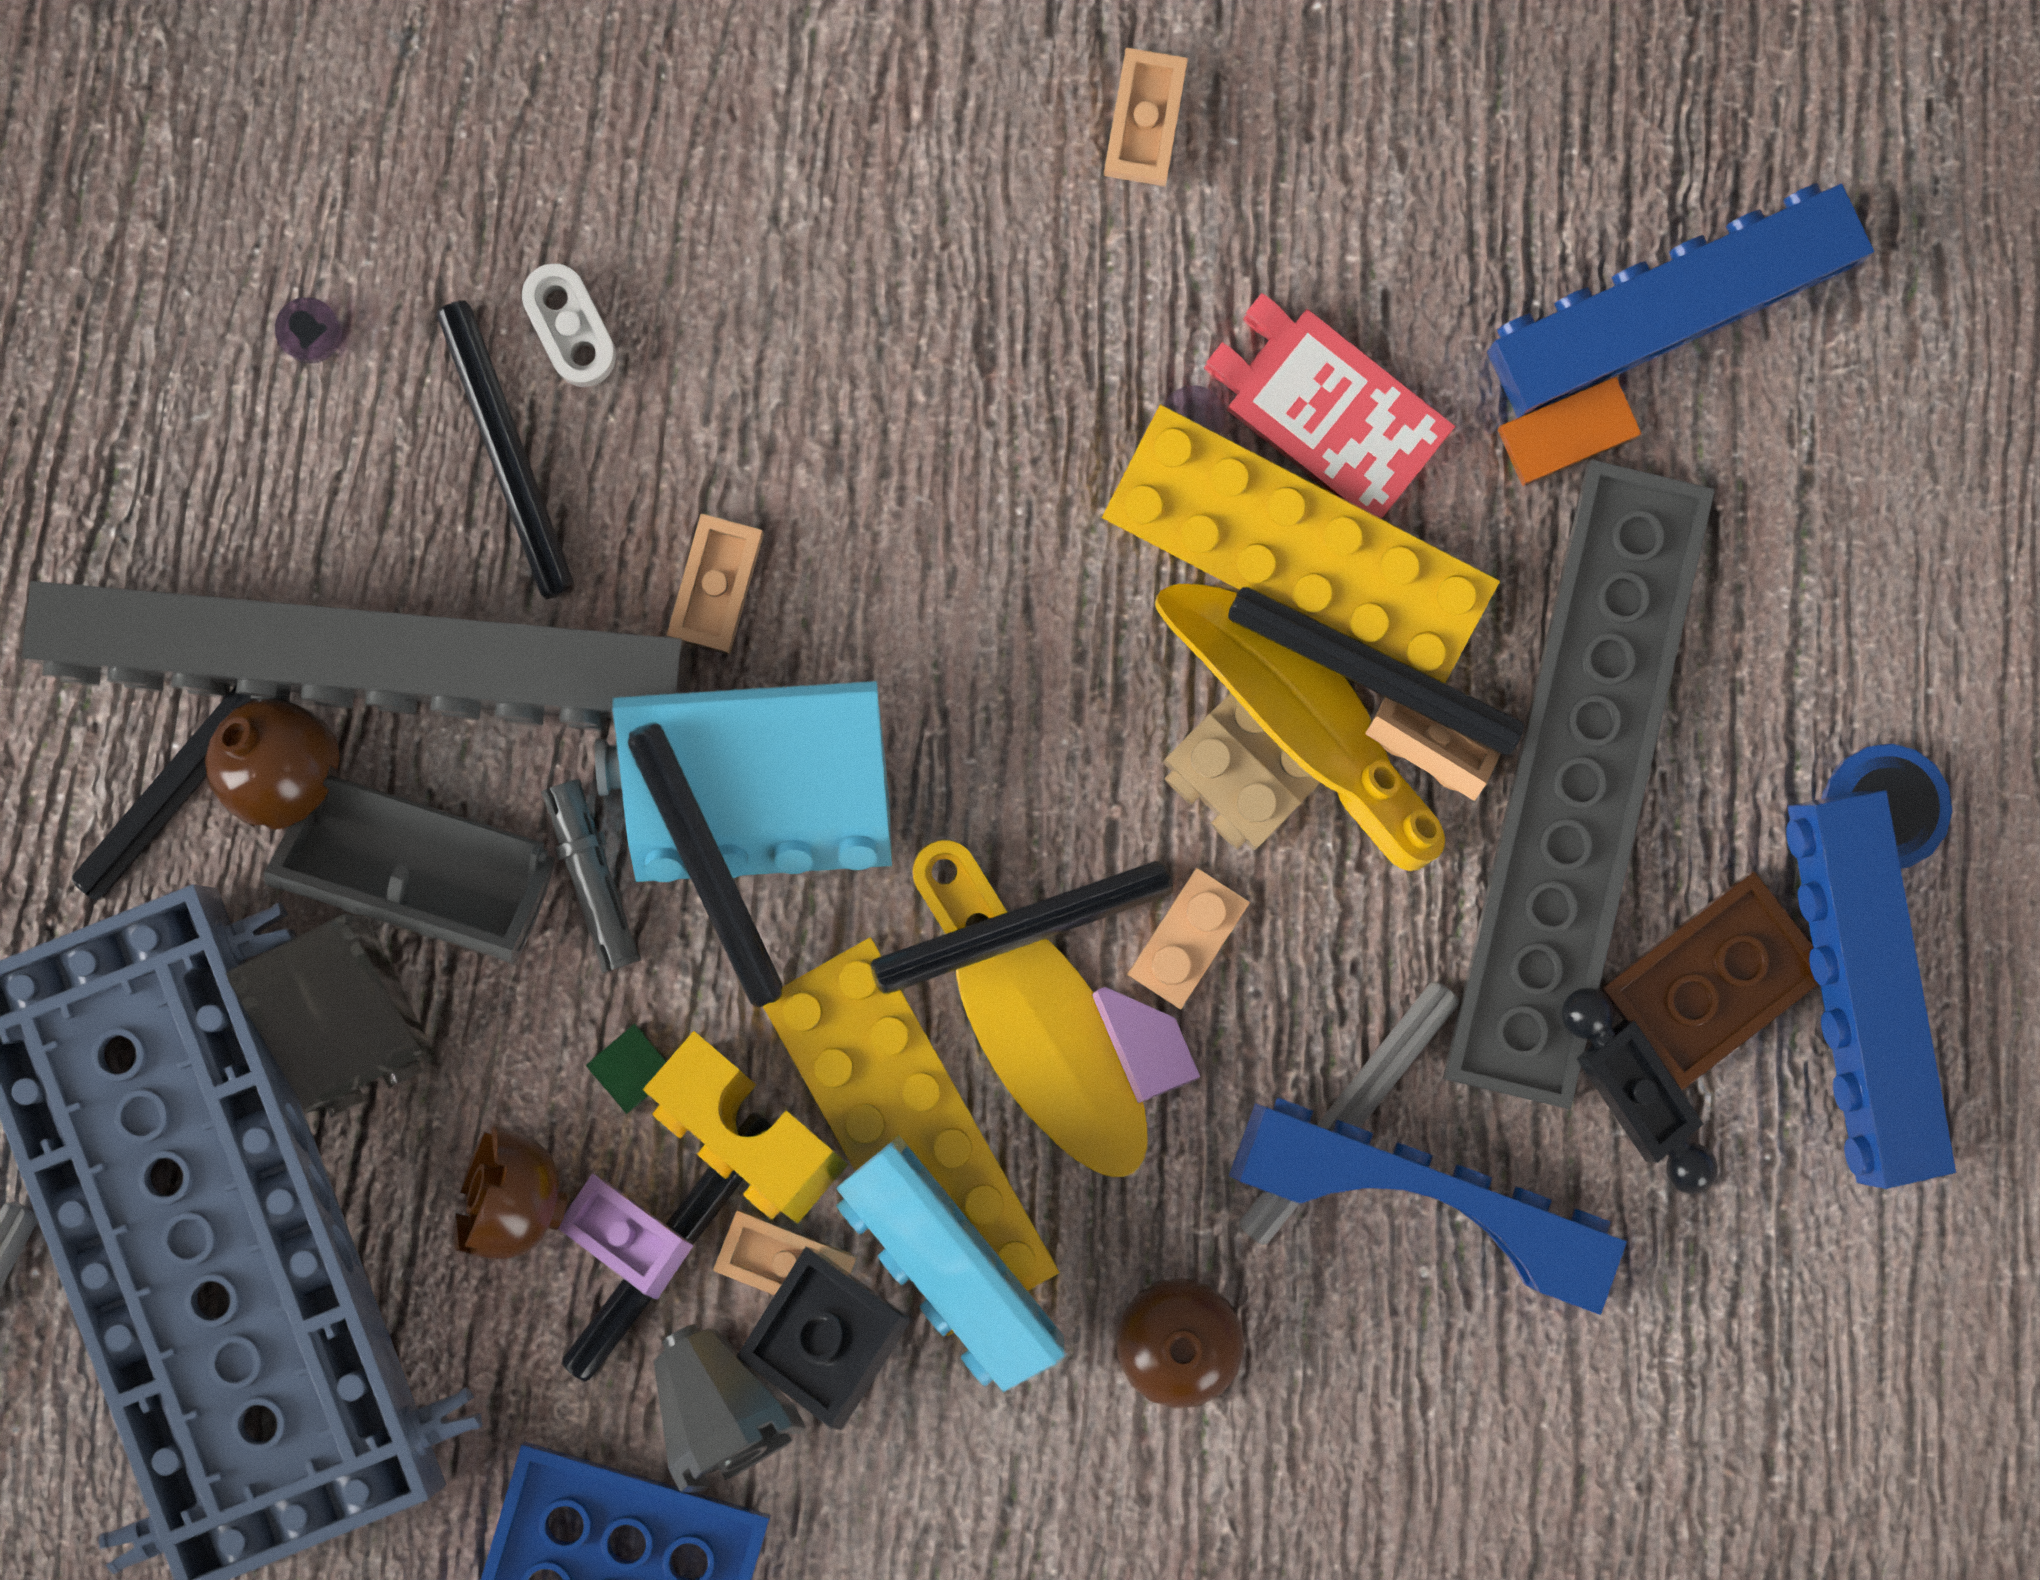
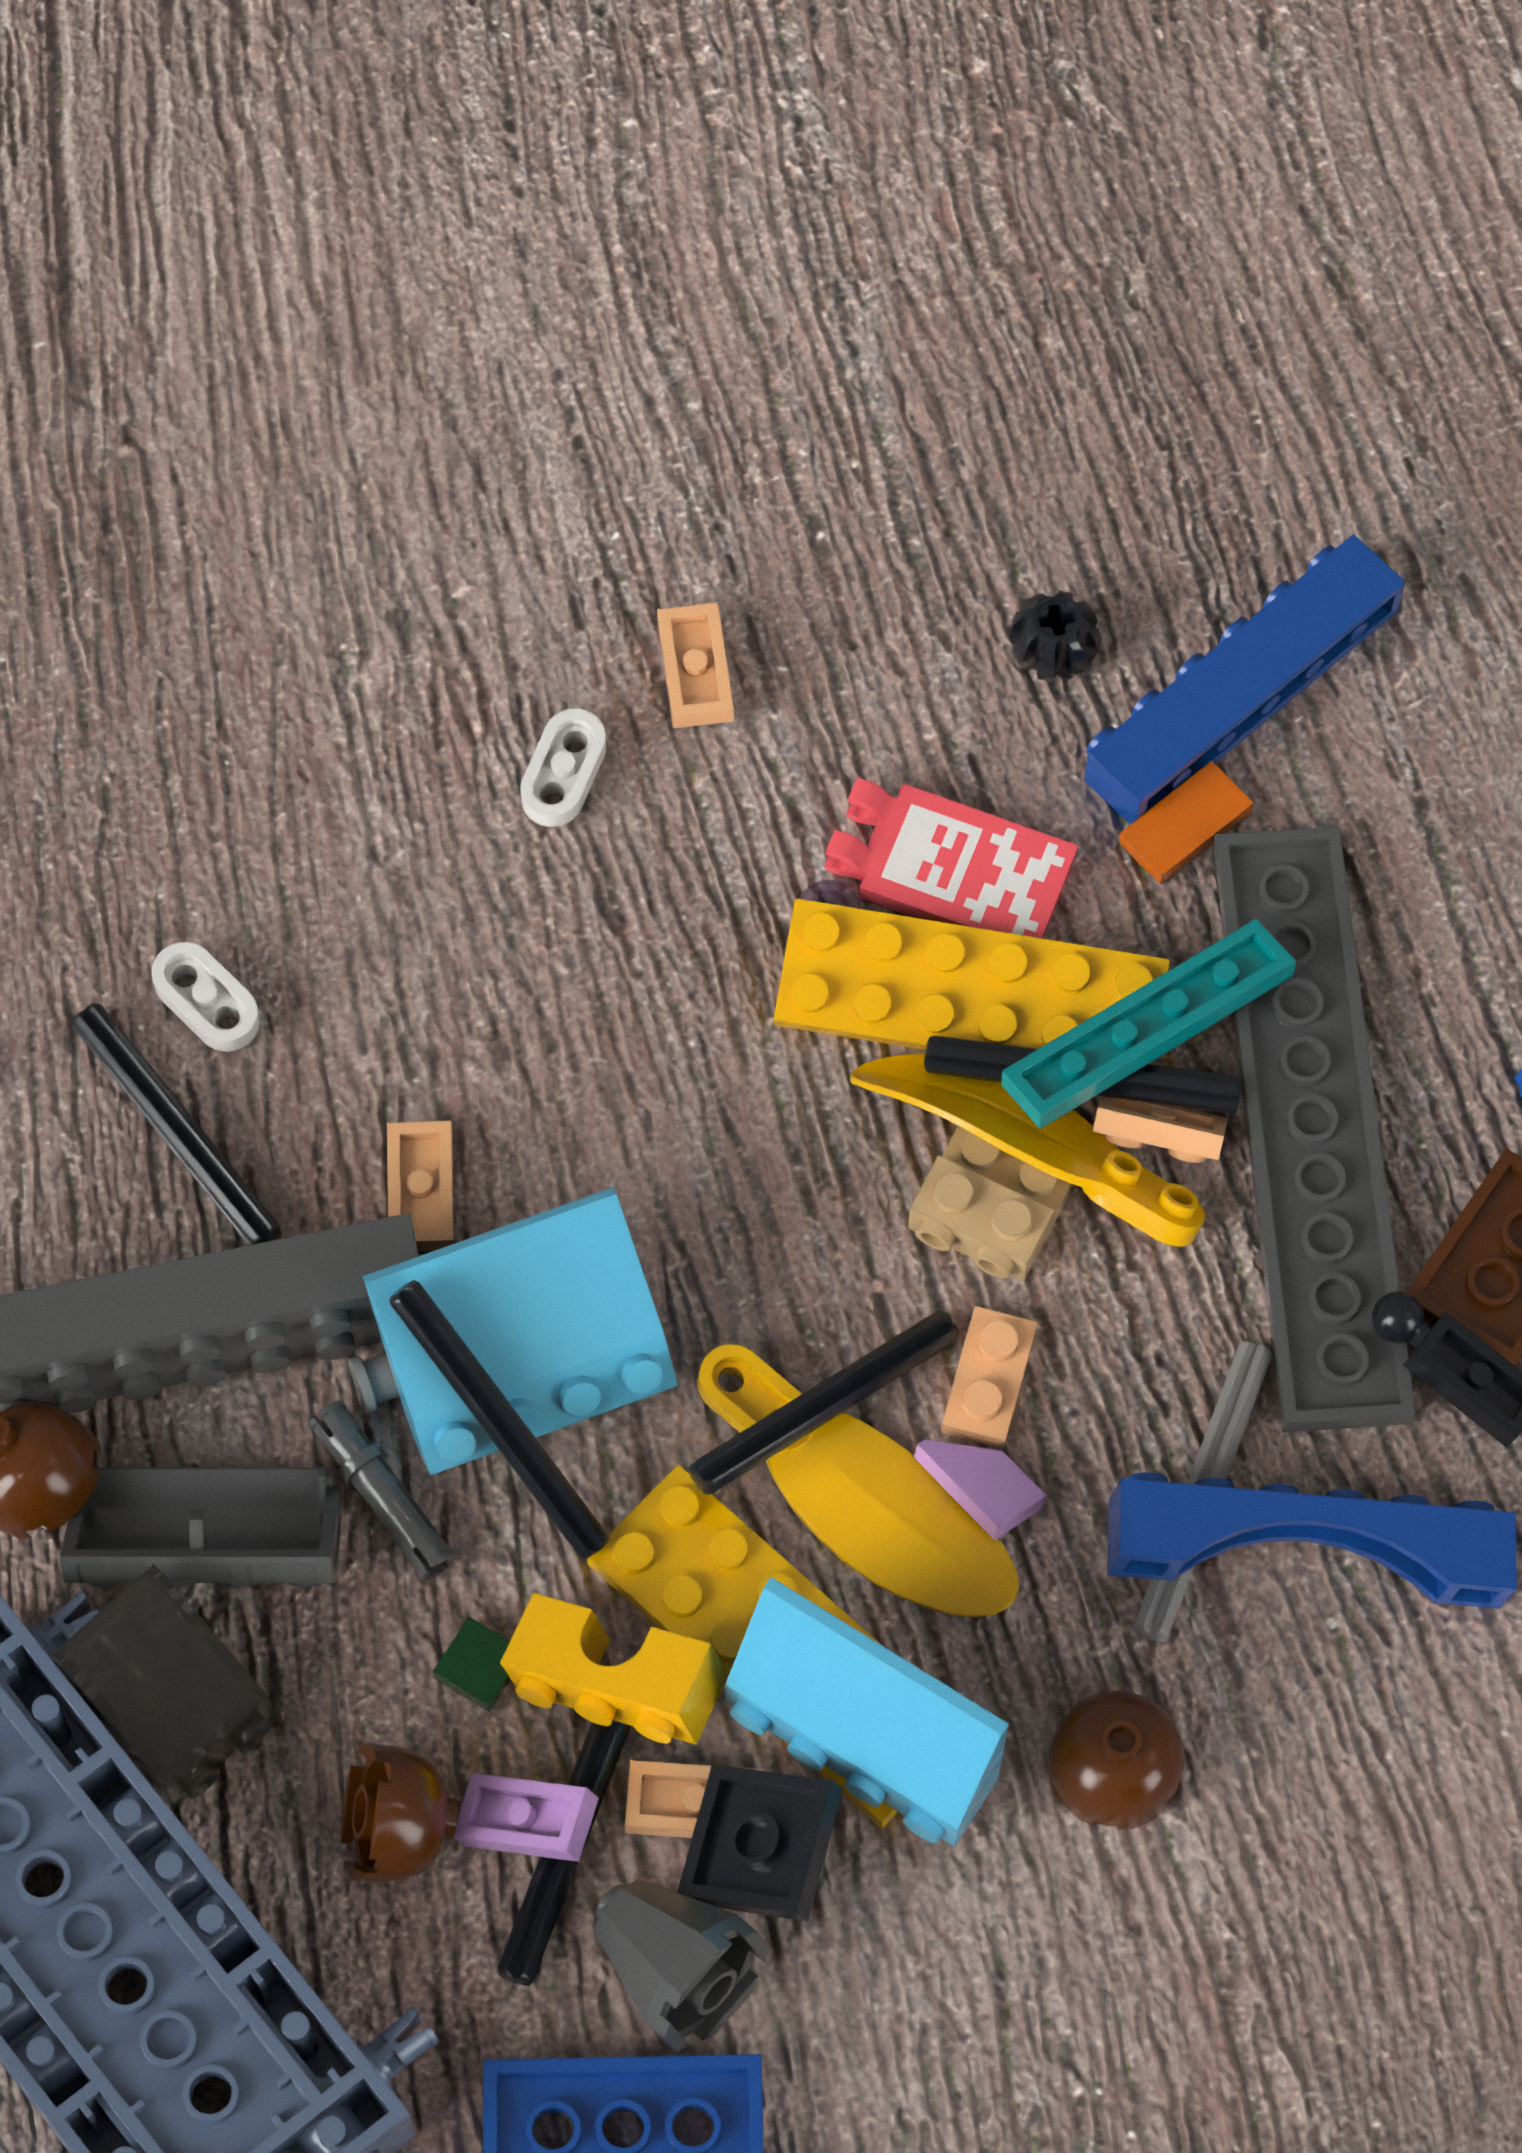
camera: 20 degrees left, 20 degrees down
none -> white plate [520,708,606,827]
none -> teal plate [1001,919,1296,1129]
none -> black piece [1009,590,1101,682]

